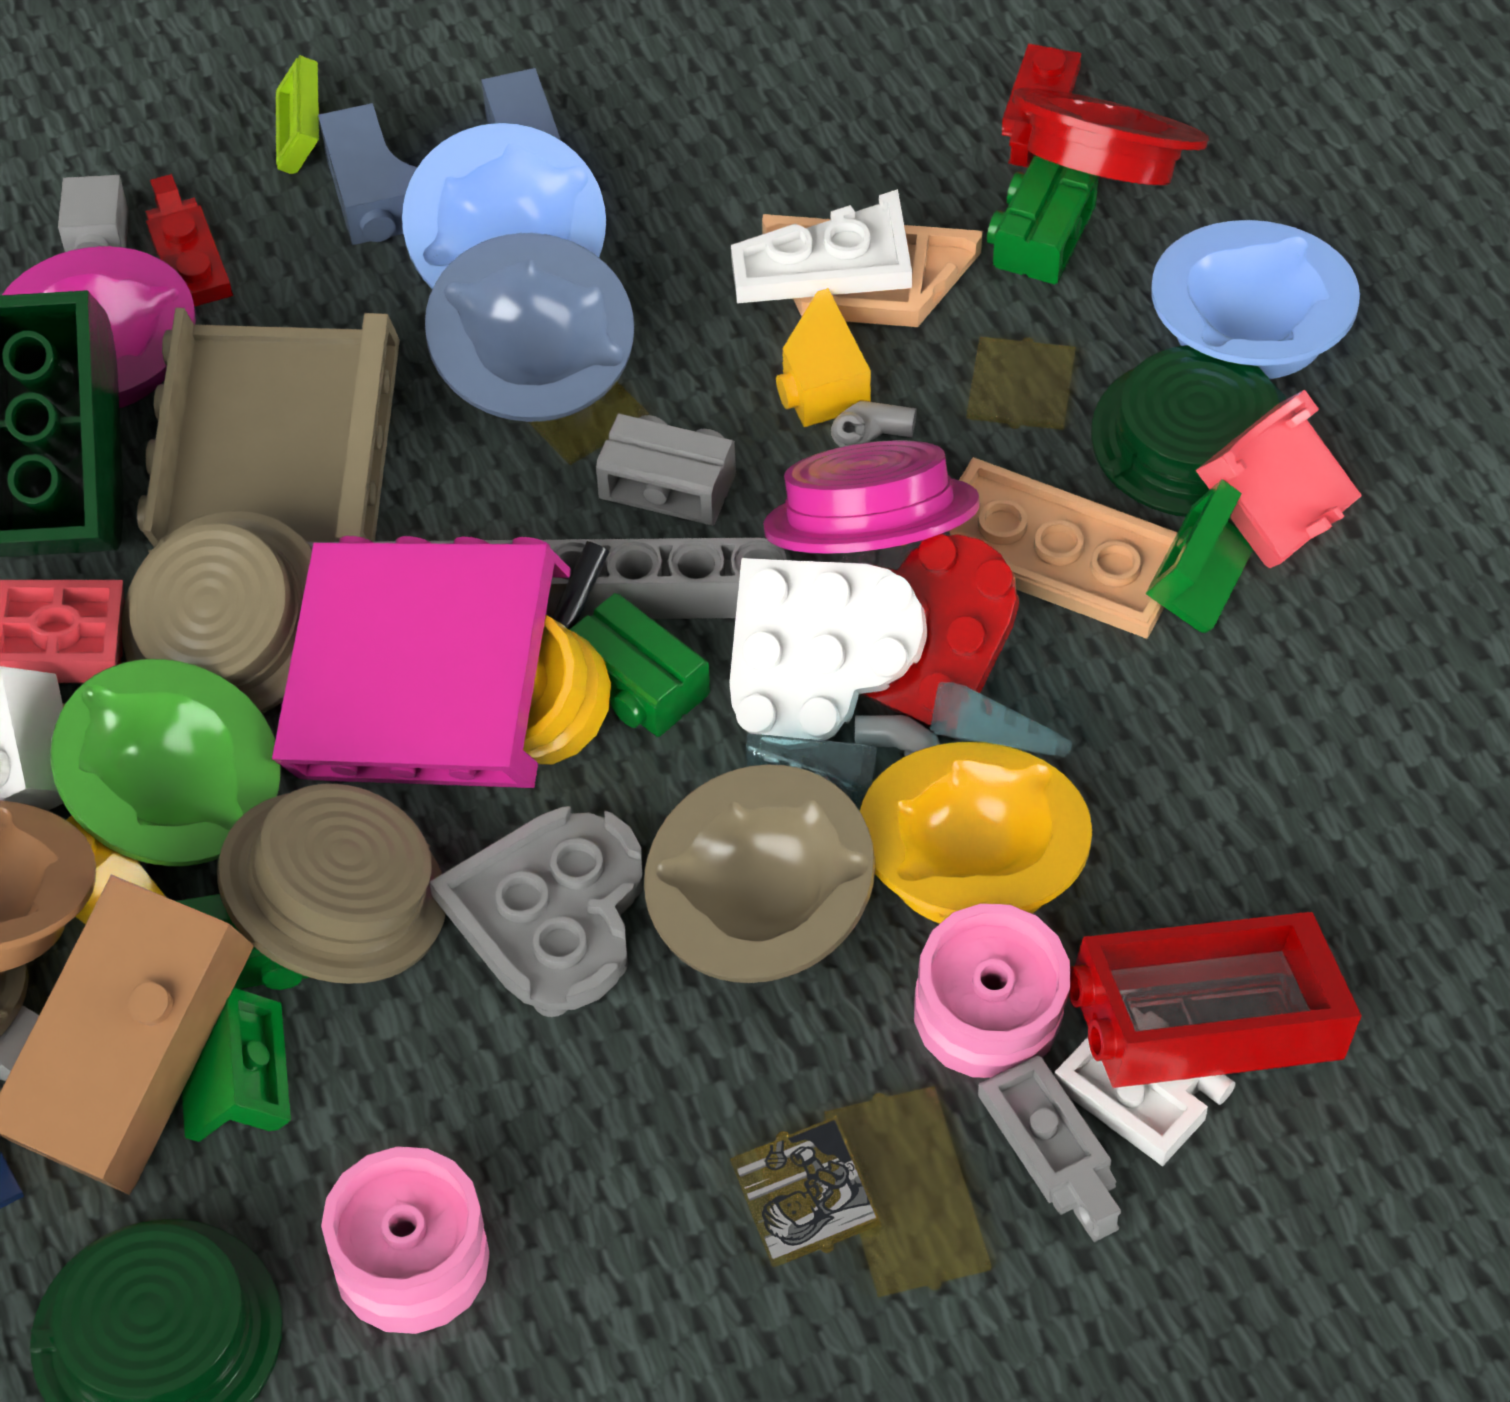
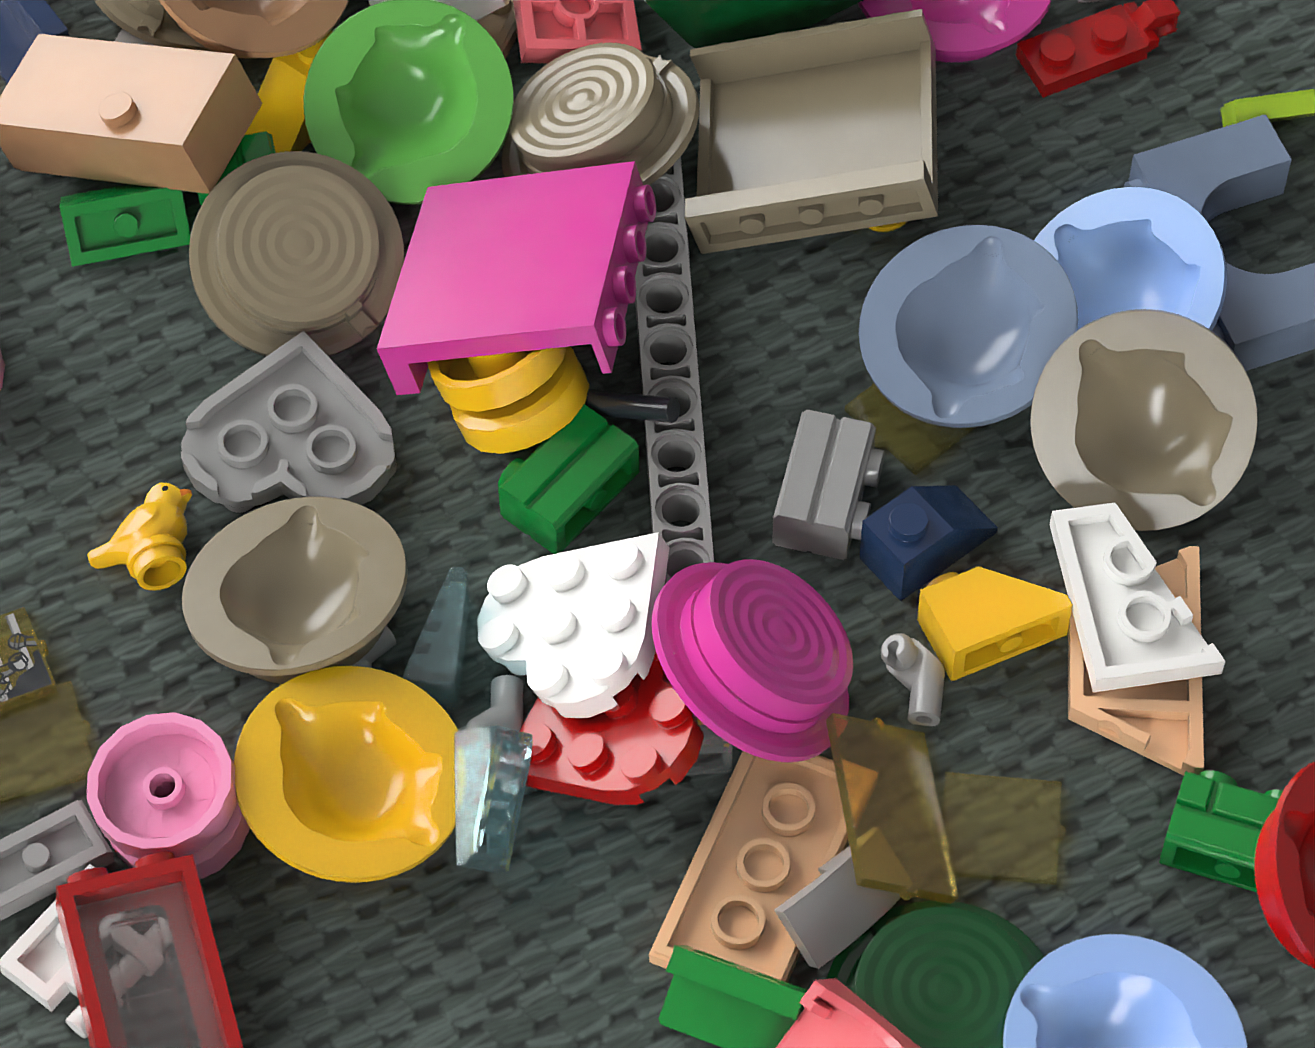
camera: 85 degrees right, 5 degrees up
none -> yellow animal [87,483,192,591]
none -> light grey slope [774,831,909,969]
none -> clear yellow piece [826,713,959,904]
none -> dark blue slope [859,485,998,601]
none -> dark tan piece [1030,309,1257,531]

